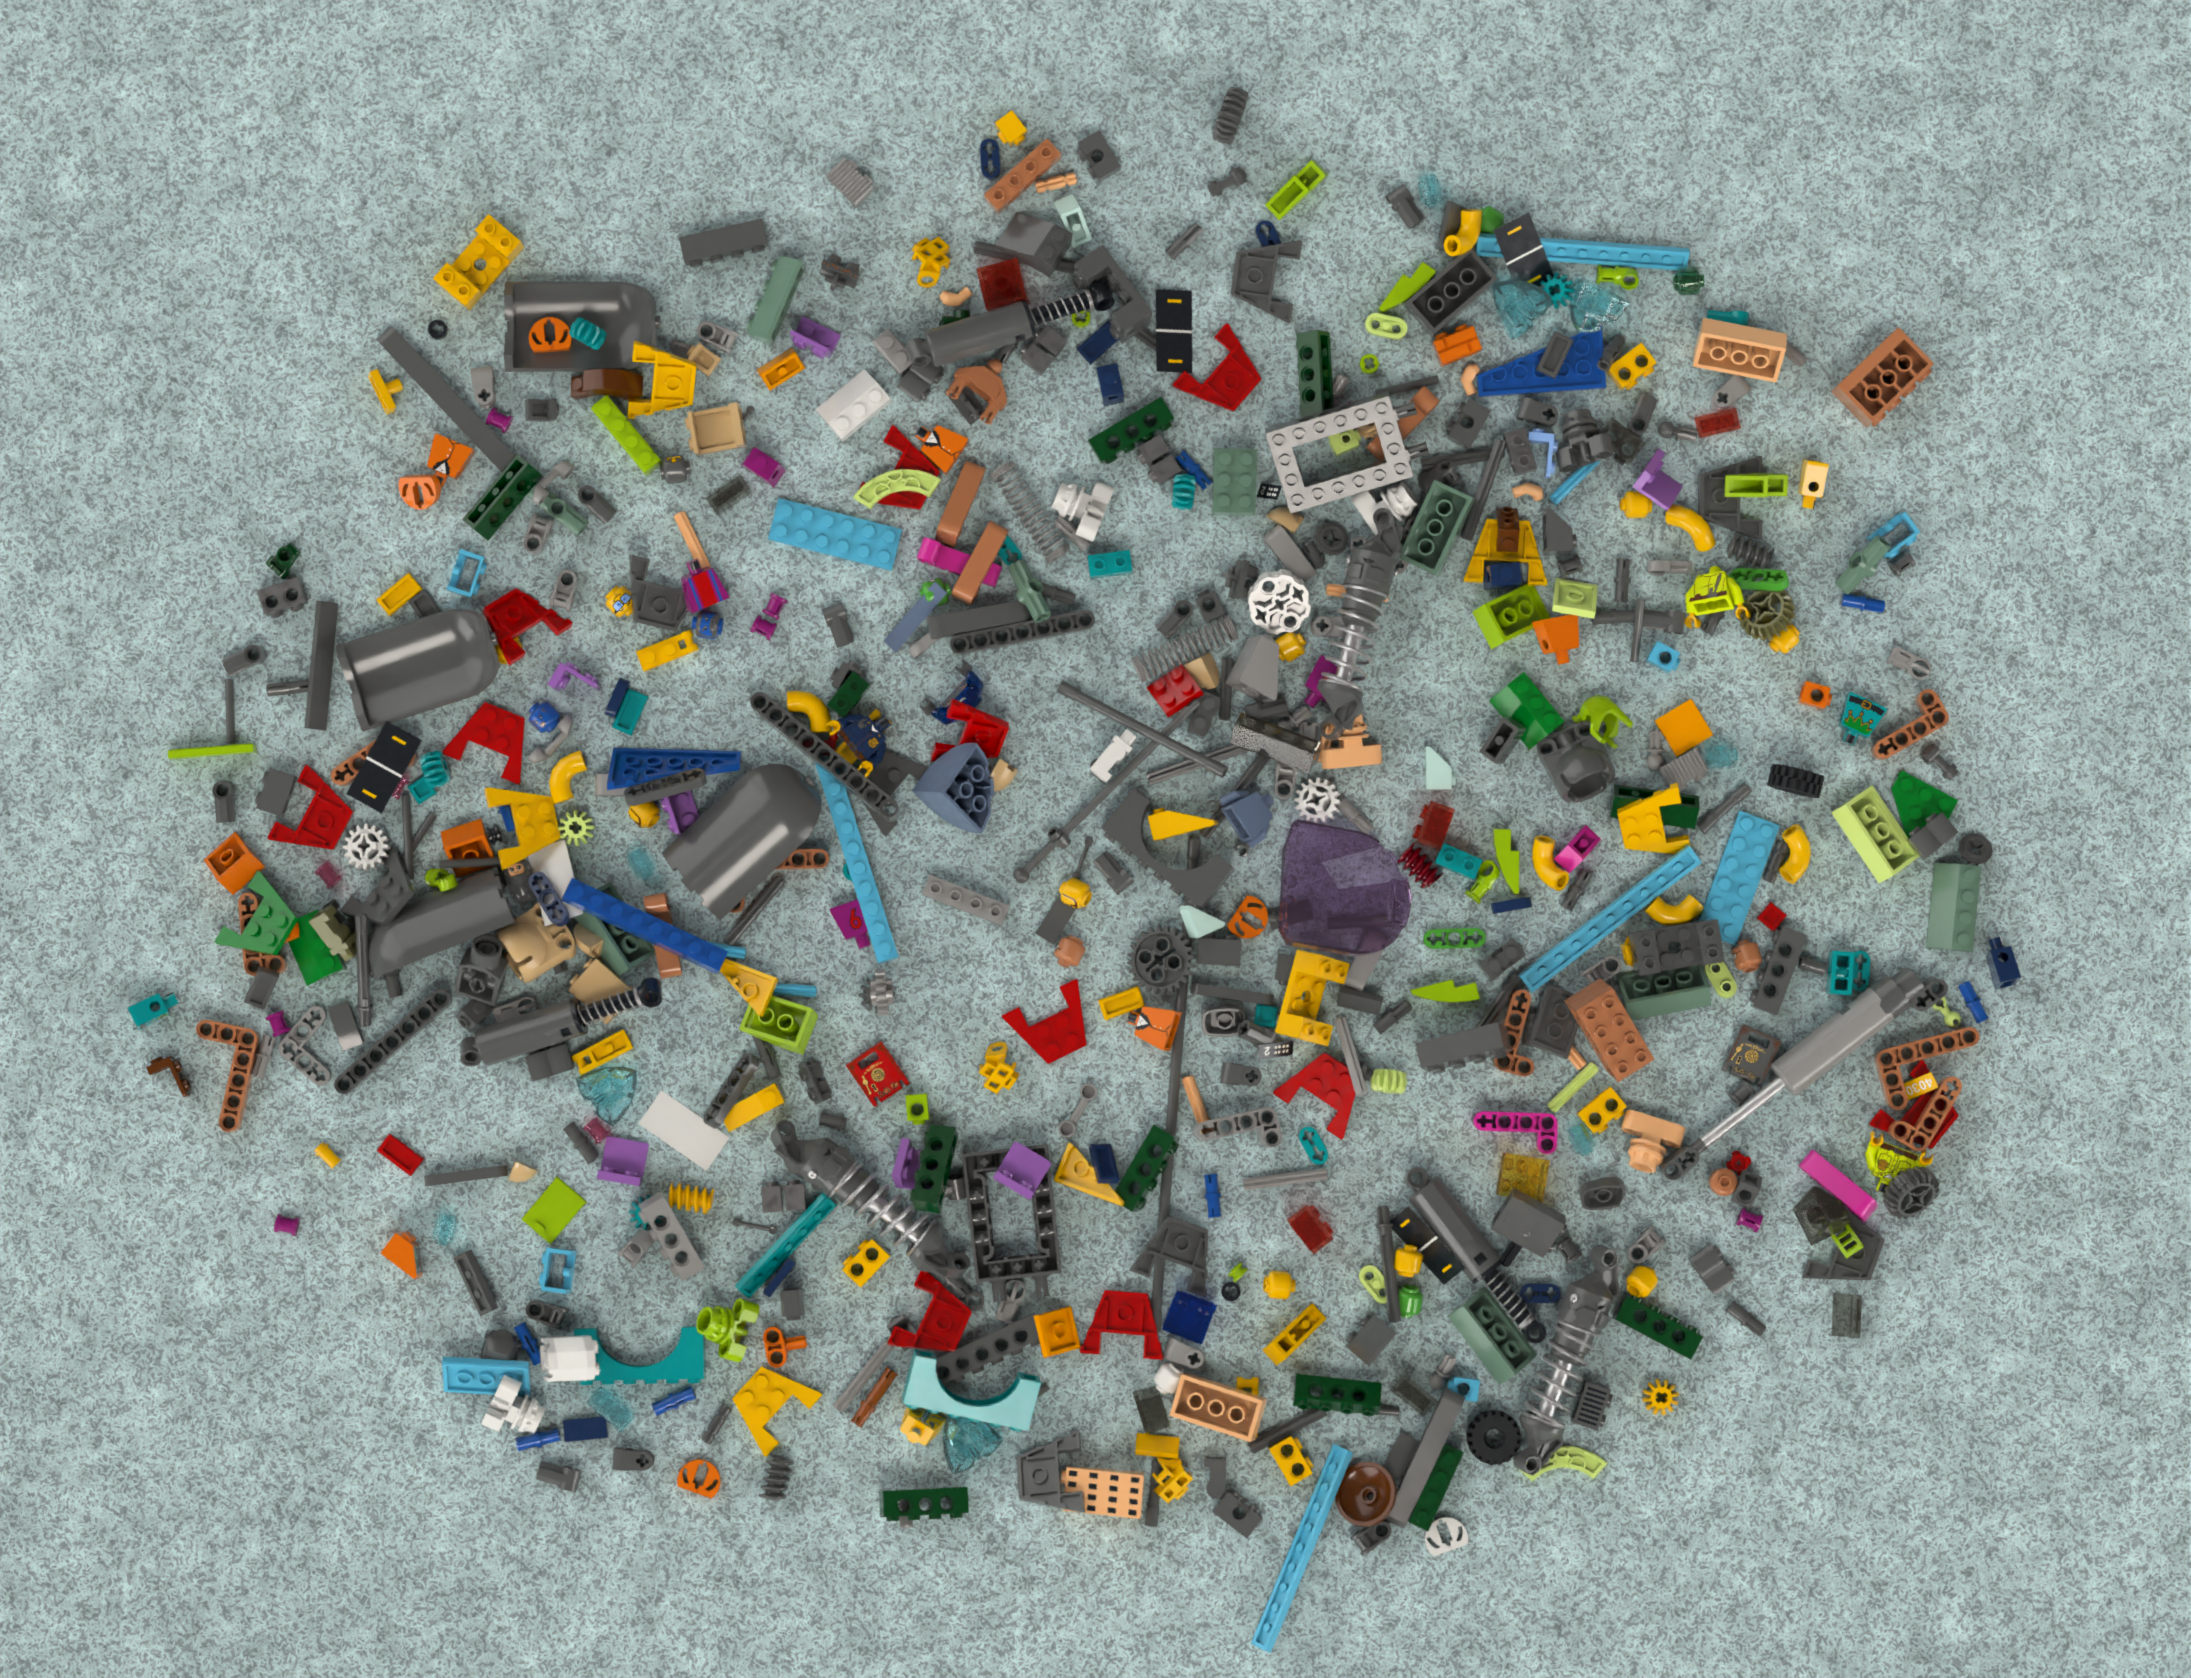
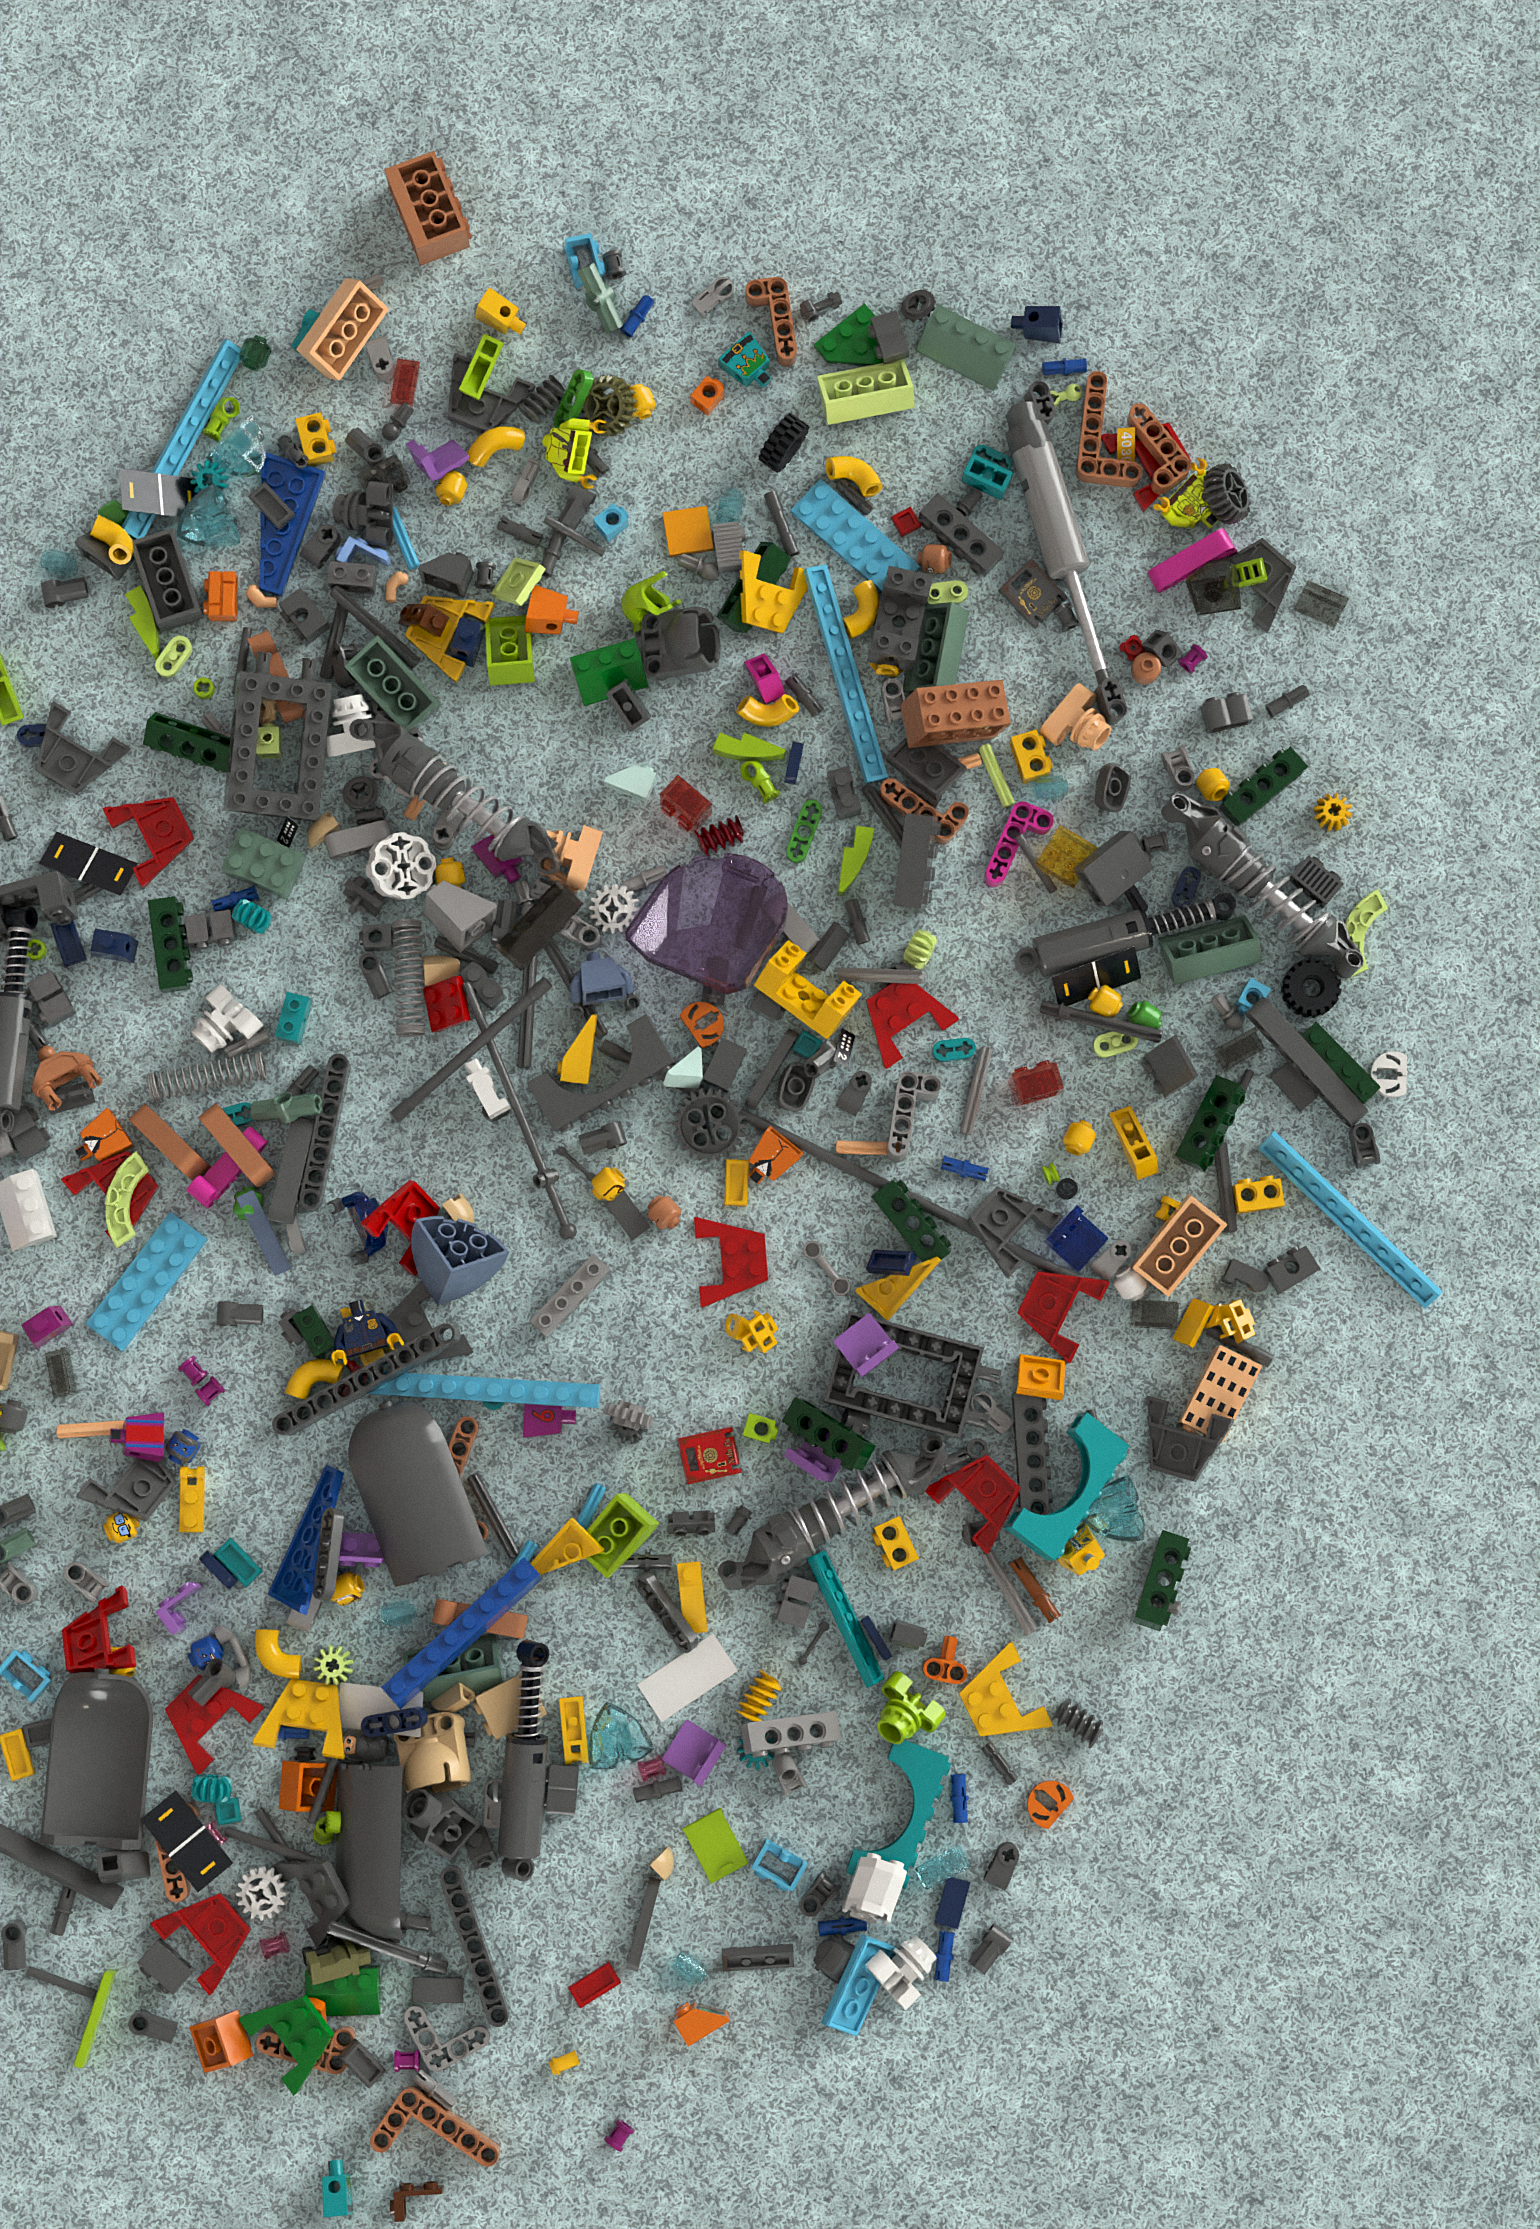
camera: 75 degrees left, 5 degrees down
reddish brown dish [1335,1462,1396,1527] -> none
teal brick [1433,843,1482,880] -> none
none -> dark grey slope [97,1850,151,1885]
none -> dark grey piece [188,1658,236,1707]
none -> dark grey bar [1014,833,1057,894]

